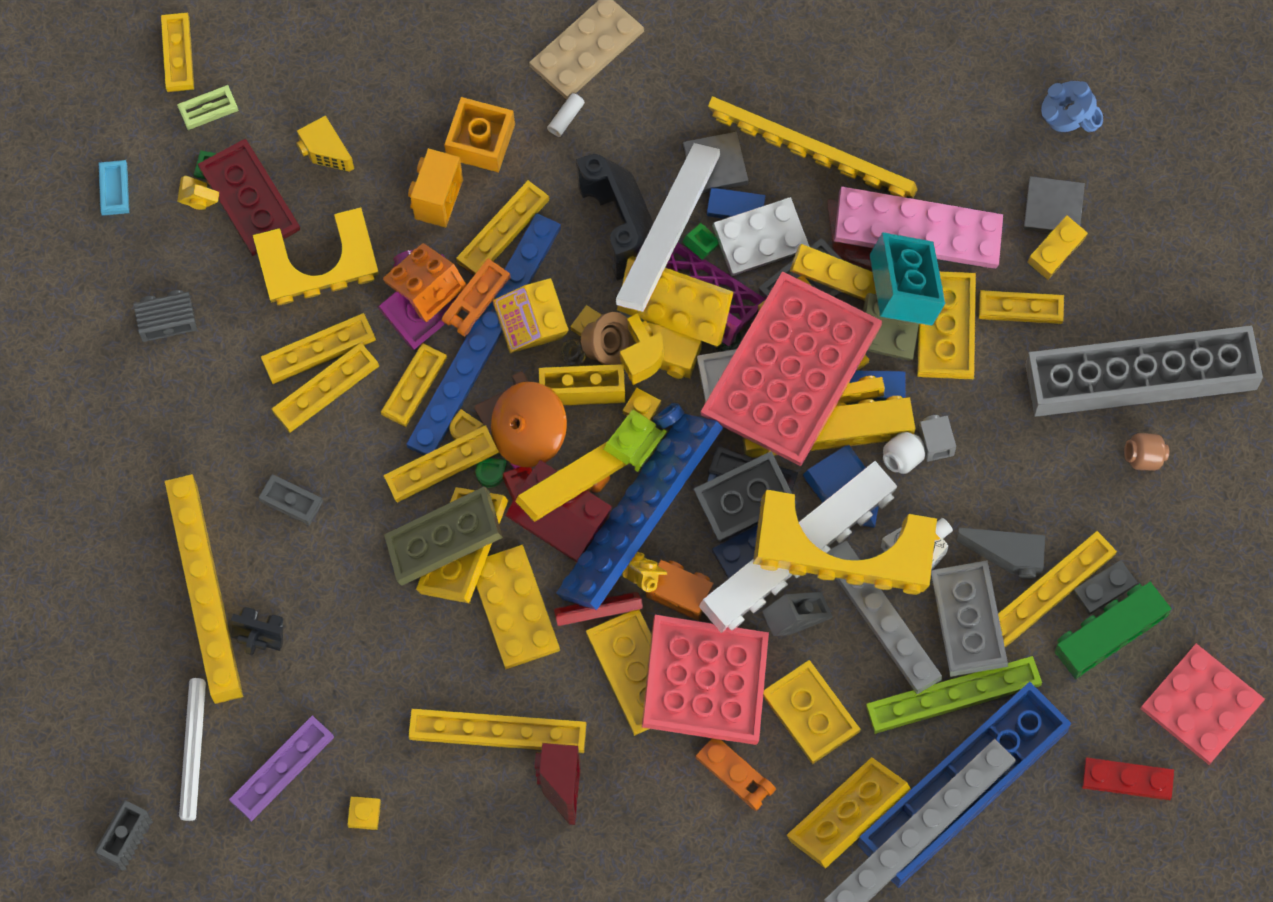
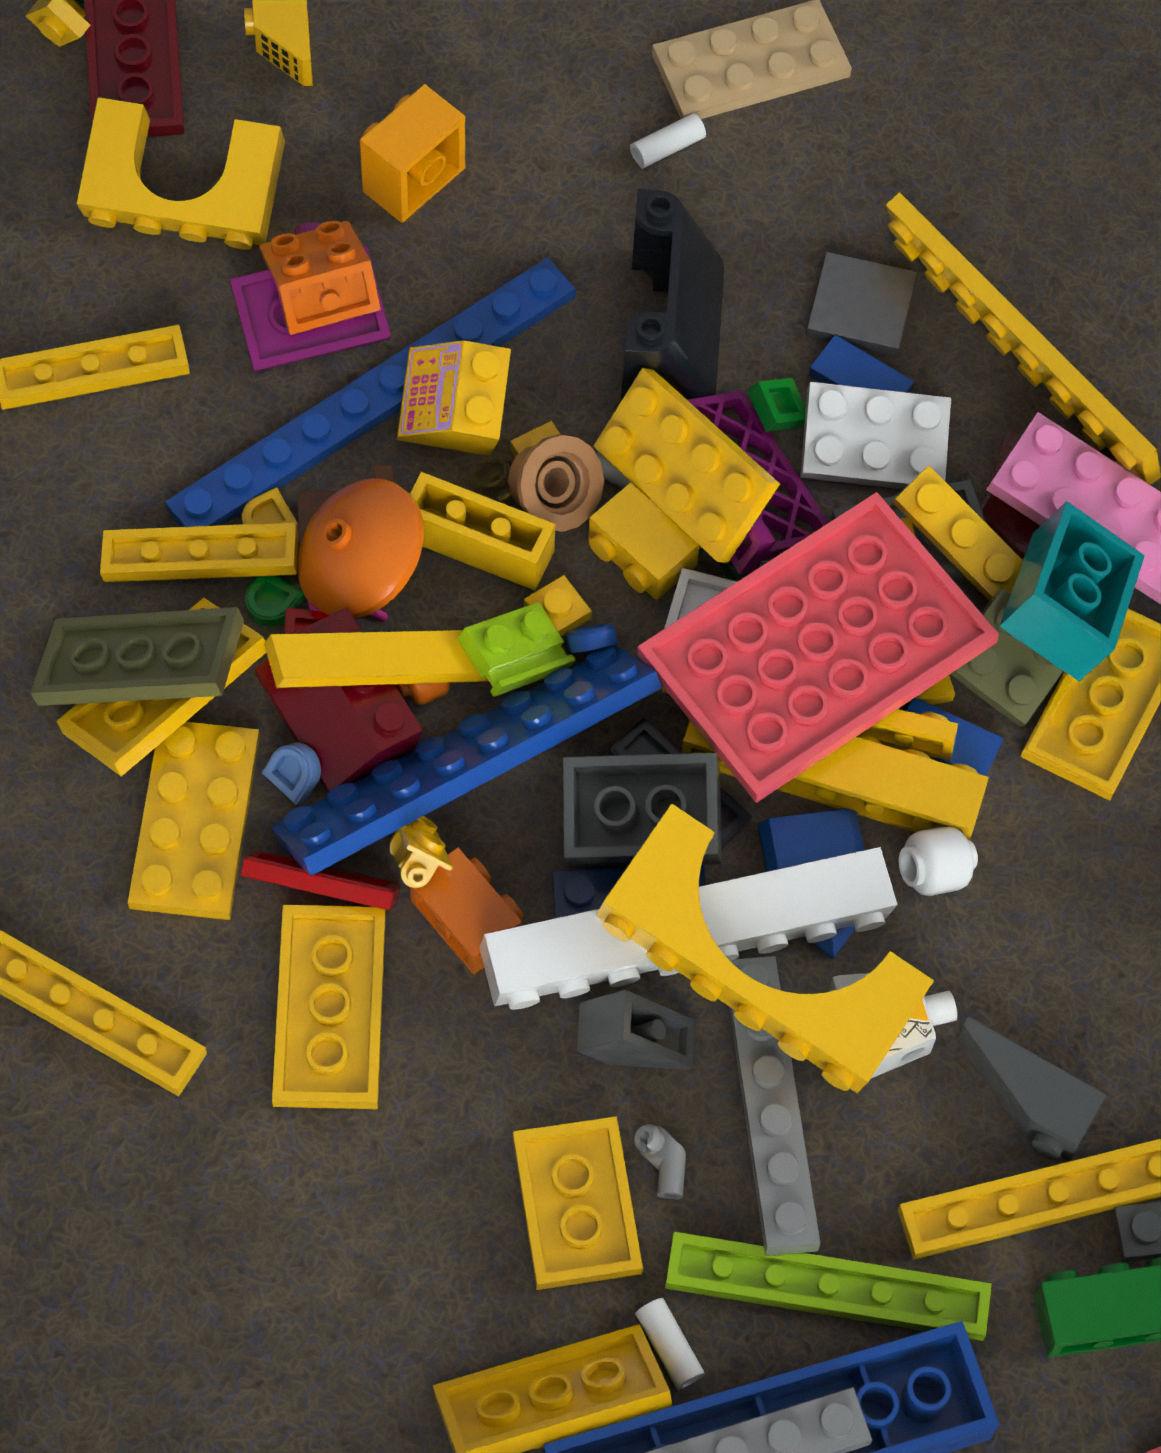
camera: 20 degrees right, 5 degrees down
yellow plate [261,313,376,384] -> none
yellow tile [381,343,447,427] -> none
orange plate [441,258,511,337] -> none
light orange brick [444,97,515,173] -> none
yellow plate [456,180,549,275] -> none
dark red slope [535,743,581,825] -> none
white tile [616,143,720,312] -> none
yellow brick [620,314,664,385] -> none
coral plate [642,615,769,745] -> none
orange plate [696,738,776,811] -> none
light grey brick [918,415,956,462] -> none
light grey tile [931,560,1008,677] -> none
none -> medium blue tile [261,742,321,805]
none -> light grey arm [634,1124,686,1200]
none -> white axle [635,1298,705,1390]

